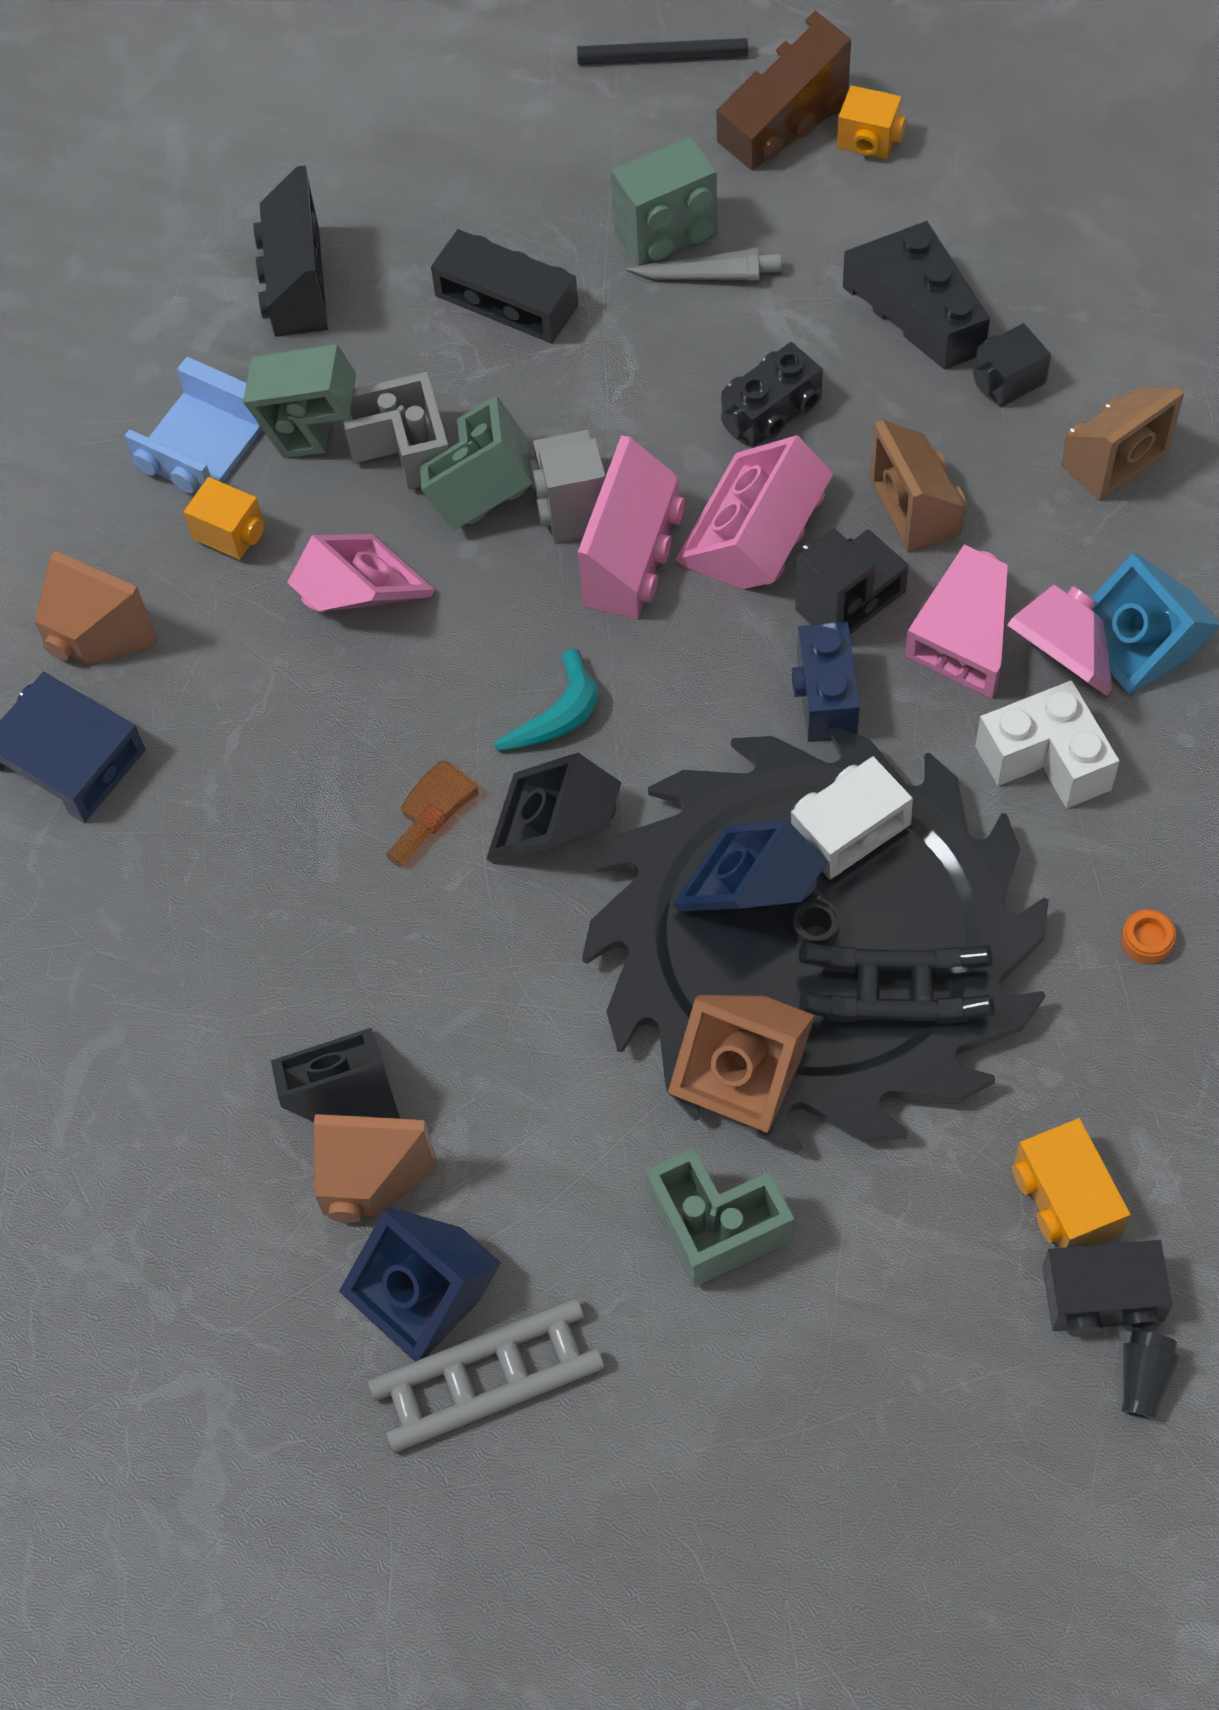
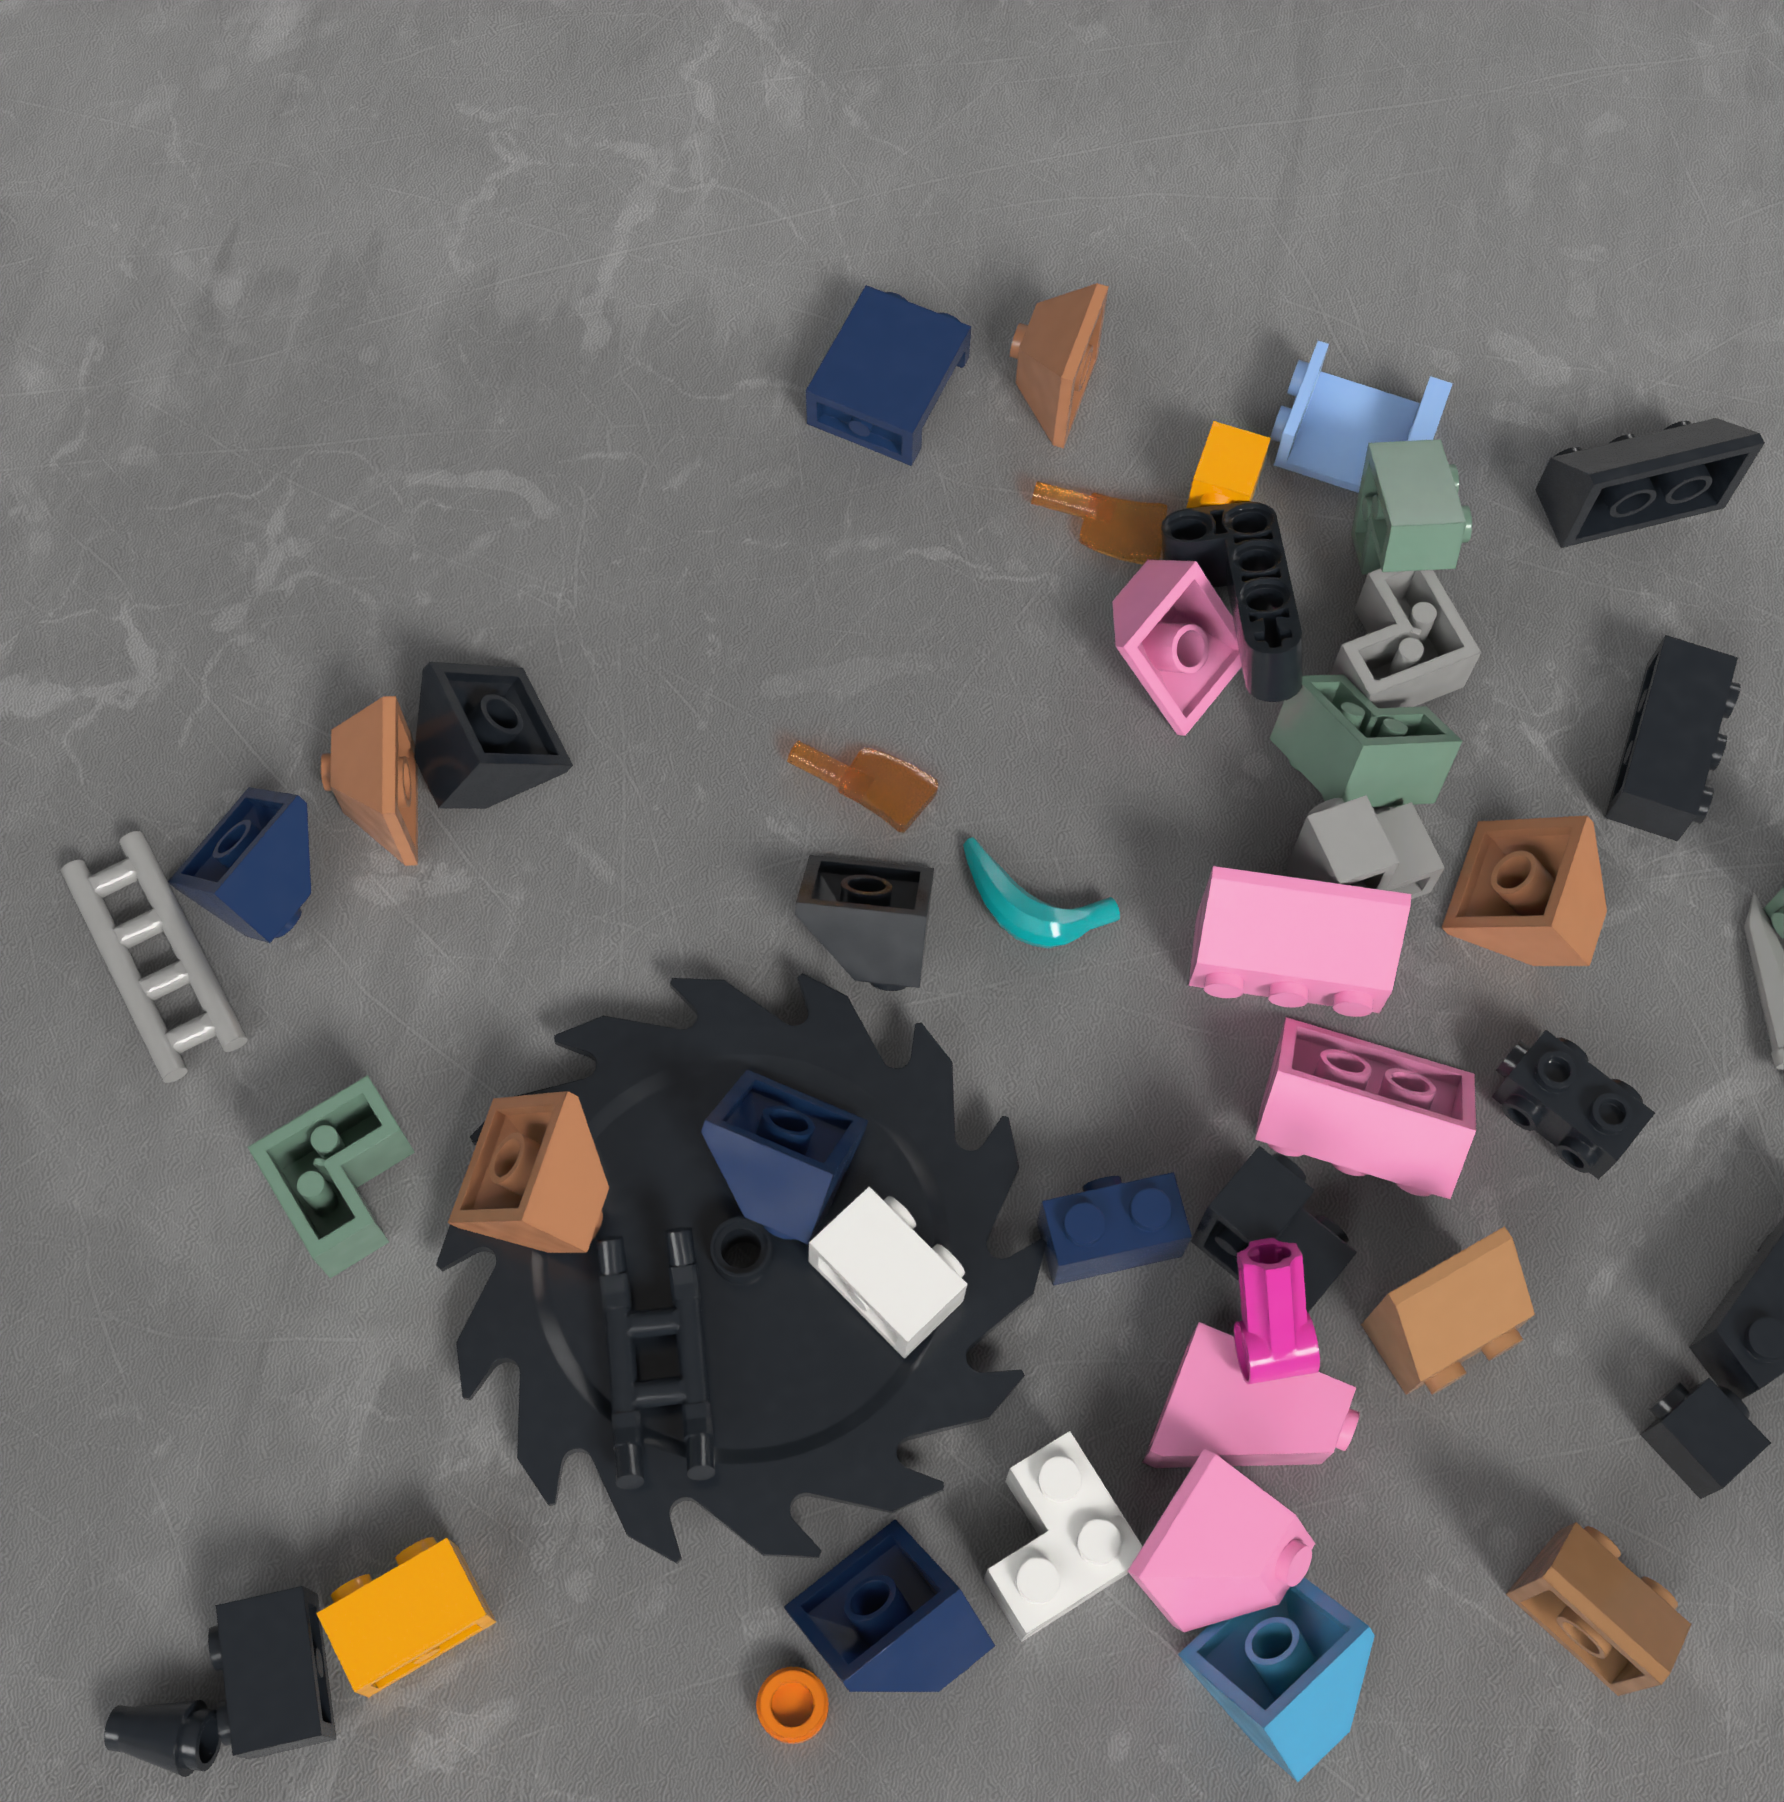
camera: 75 degrees right, 5 degrees up
none -> dark blue slope [784,1519,995,1692]
none -> clear orange piece [1031,481,1168,565]
none -> black beam [1161,502,1303,702]
none -> dark pink piece [1234,1238,1320,1385]
none -> nougat slope [1442,816,1607,966]

